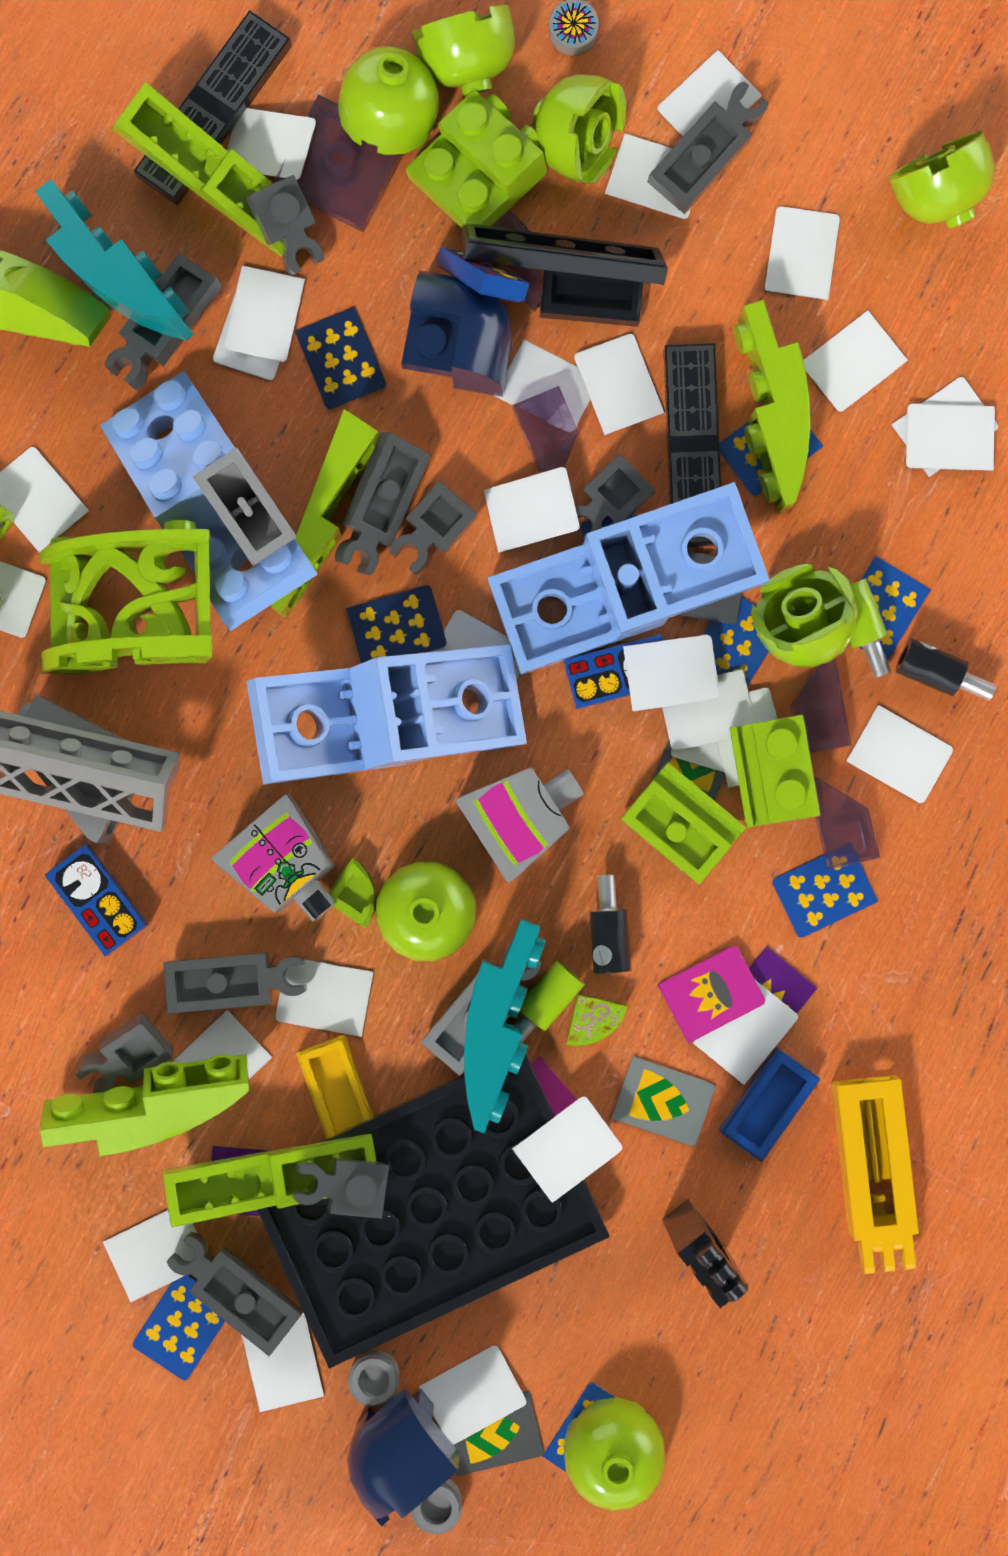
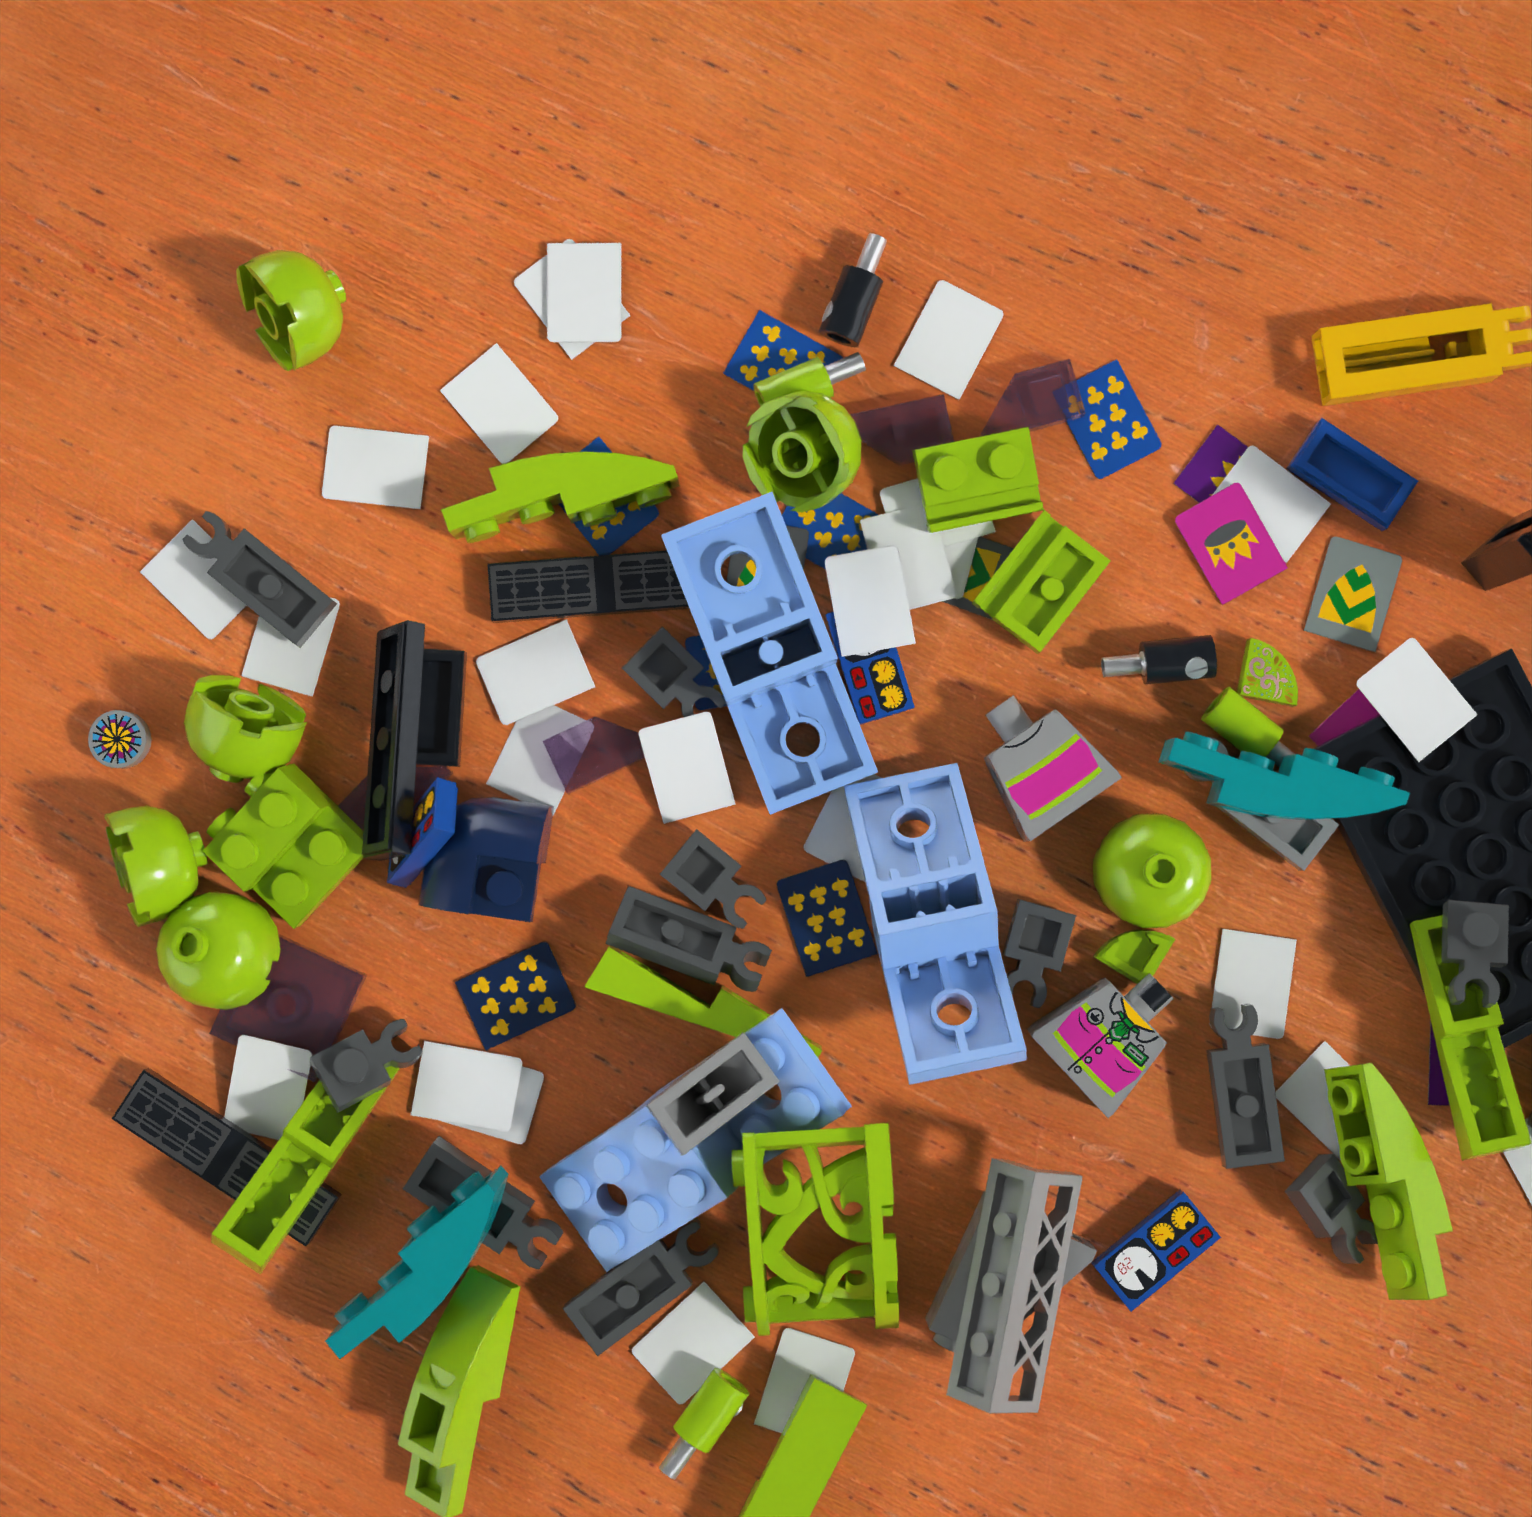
camera: 90 degrees left, 0 degrees up
yellow tile [296,1034,374,1139] -> none
none -> dark grey plate [563,1218,719,1356]
none -> dark grey plate [1002,899,1076,1008]

